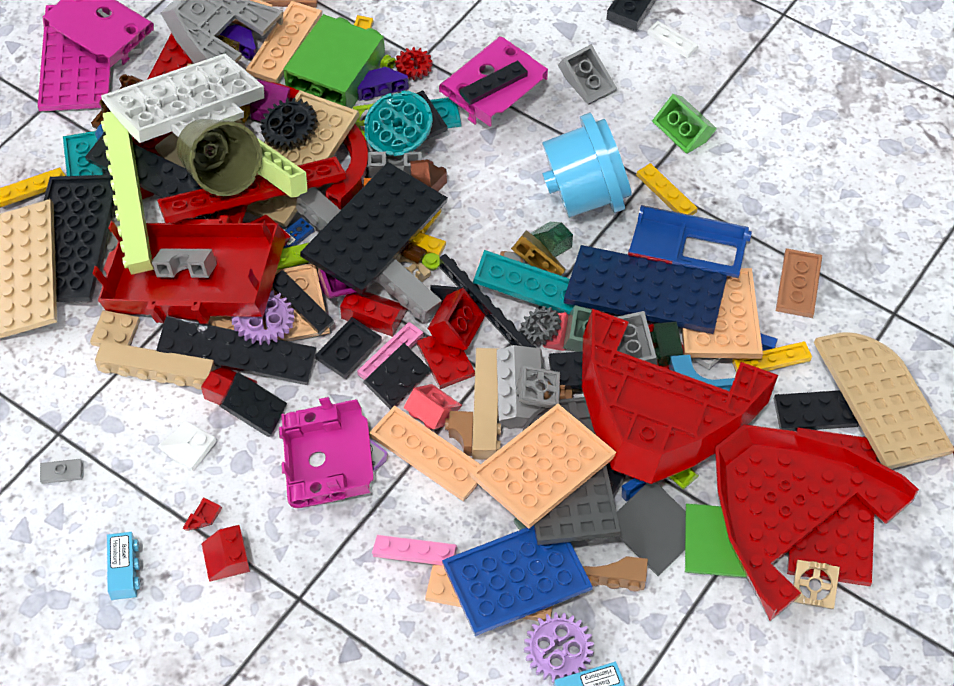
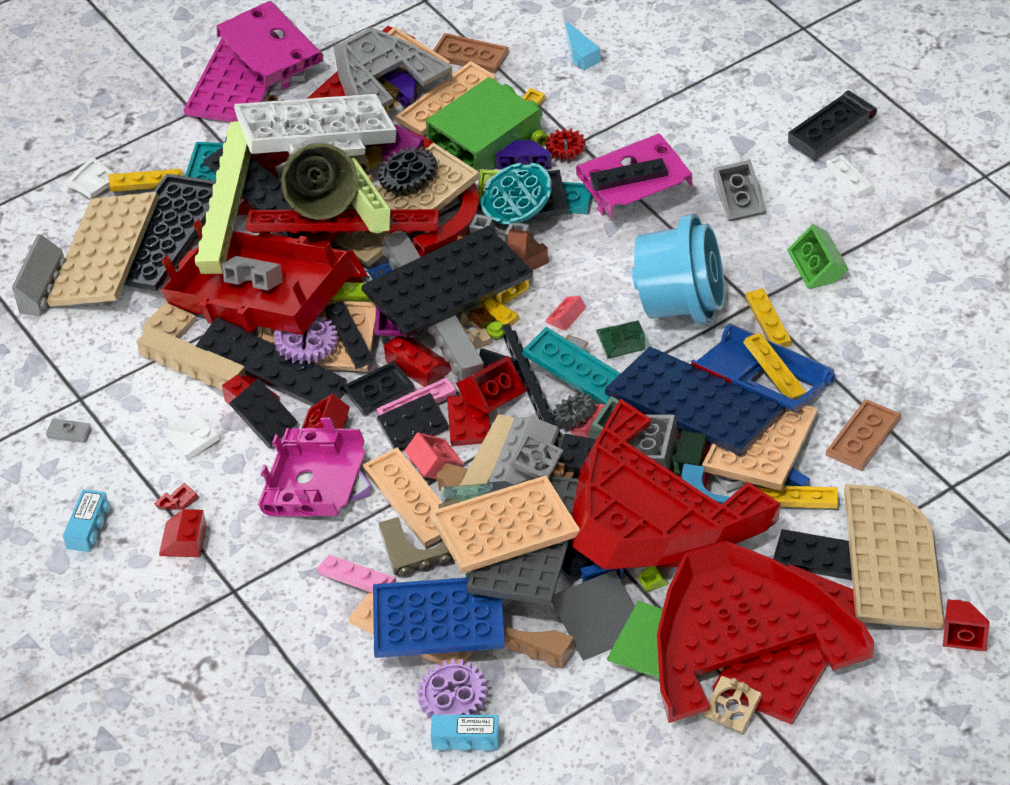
camera: 25 degrees right, 10 degrees down
pearl gold slope [511,230,566,276] -> none
none -> red slope [301,394,350,429]
none -> dark tan arch [378,498,460,575]
none -> clear light blue piece [441,483,494,503]
none -> coral slope [546,296,586,330]
none -> yellow plate [743,333,806,400]

